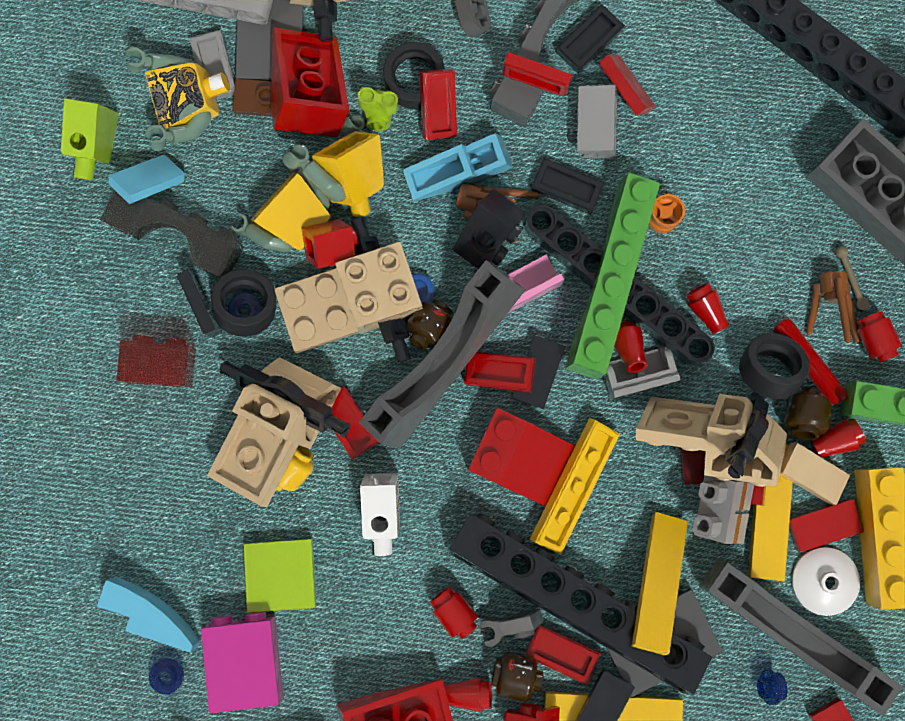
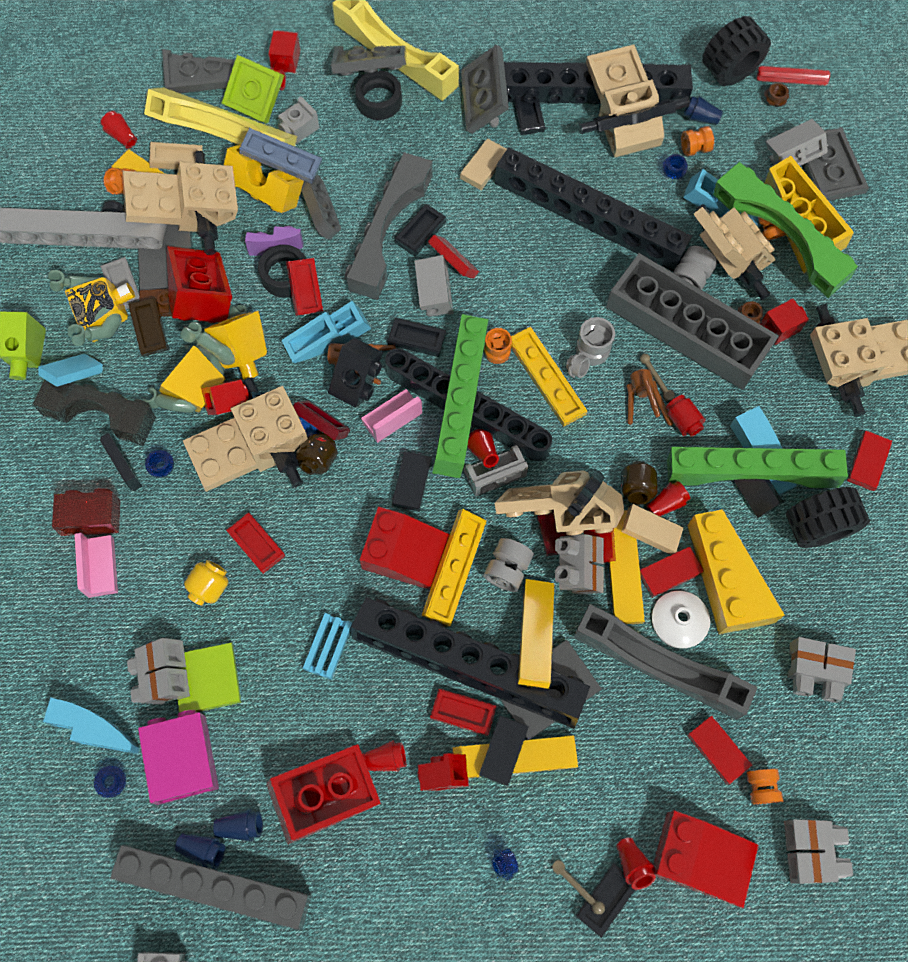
camera: 10 degrees left, 15 degrees down
tan piece [207,357,350,507] -> none
black tyre [211,269,277,337] -> none
lime plate [358,87,398,131] -> none
dark grey arch [359,260,526,448] -> none
white torso [360,473,400,556] -> none
red brick [429,585,478,639] -> none
red tile [464,352,536,393] -> none
dark grey plate [480,608,544,647] -> none
dark brown head [491,652,543,702] -> none
red tile [502,52,573,97] -> none
red cone [685,282,729,334] -> none
black tyre [739,333,810,399] -> none
clear blue plate [756,669,788,705] -> none
red axle [774,318,847,405] -> none
none -> bright pink panel [75,533,118,598]
none -> light grey hips [127,638,190,704]
none -> dark brown tile [128,297,169,357]
none -> medium lavender slope [245,226,304,256]
none -> dark red tile [293,400,350,440]
none -> medium azure tile [303,613,353,680]
none -> light grey wheel [483,538,534,592]
none -> yellow tile [511,326,587,427]
none -> light grey plate [566,352,590,378]
none -> light grey wheel [575,317,615,366]

